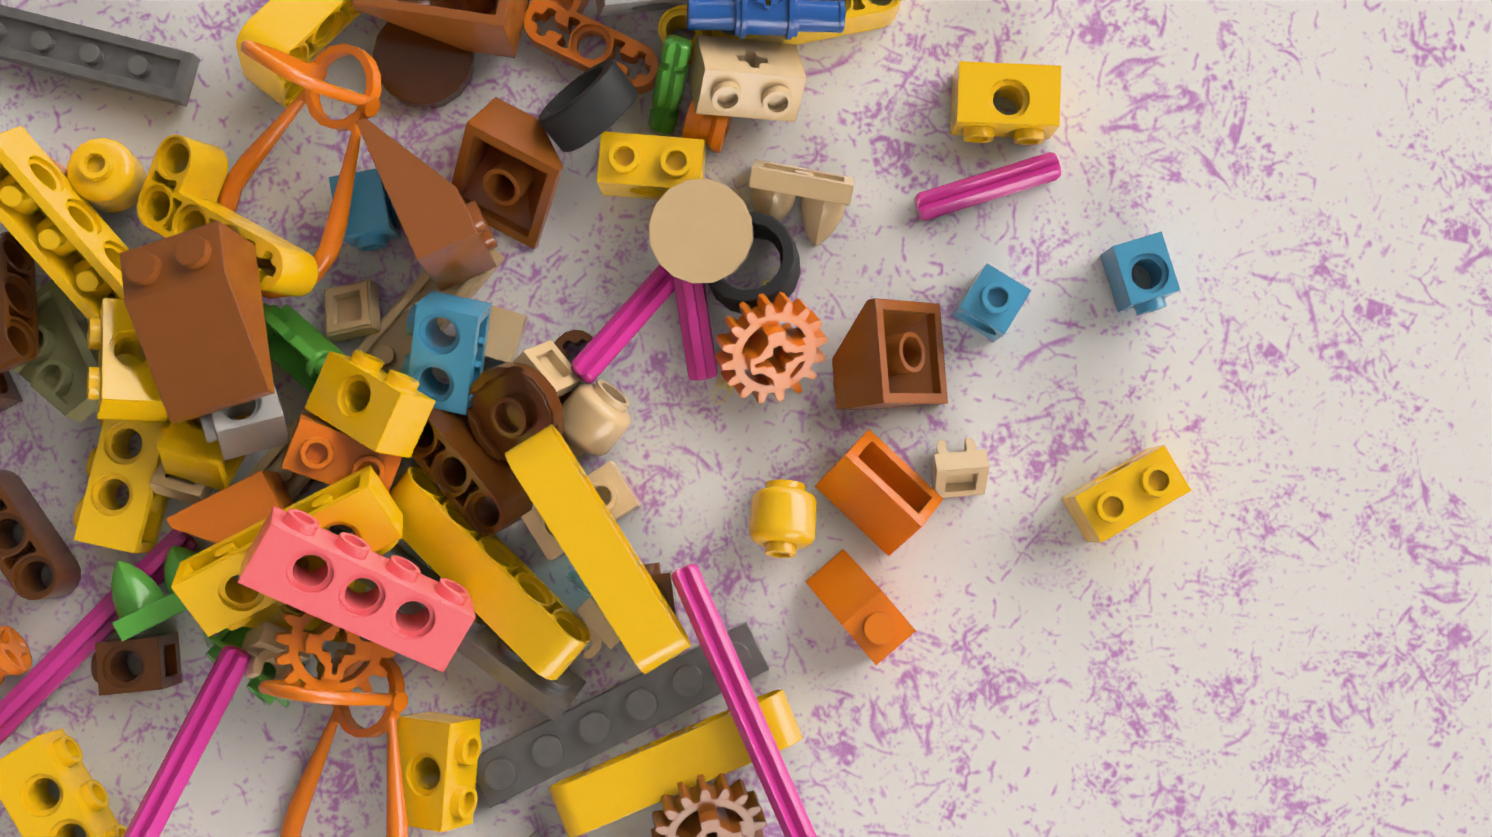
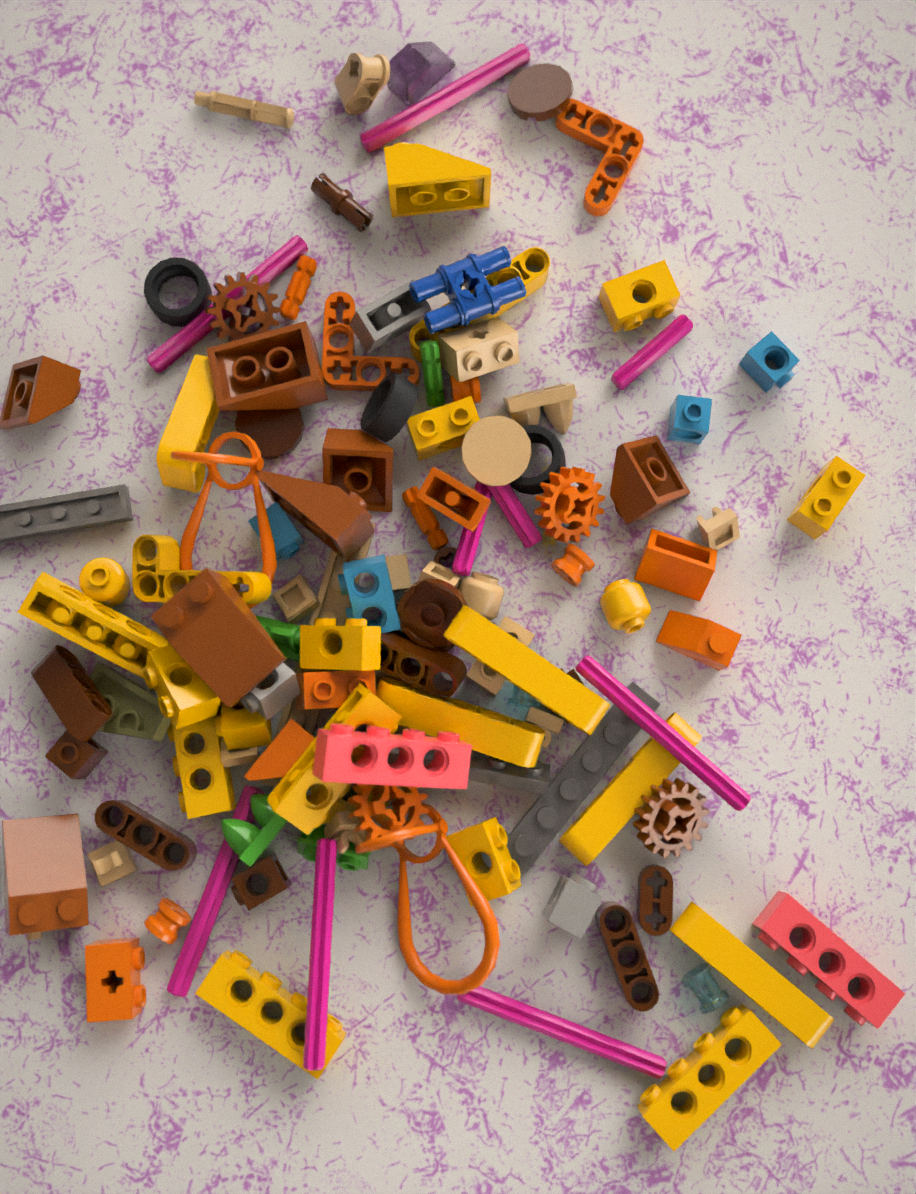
camera: 25 degrees left, 5 degrees down
none -> orange axle [402,486,449,550]
none -> orange slope [416,467,491,532]
none -> orange wheel [551,543,595,587]

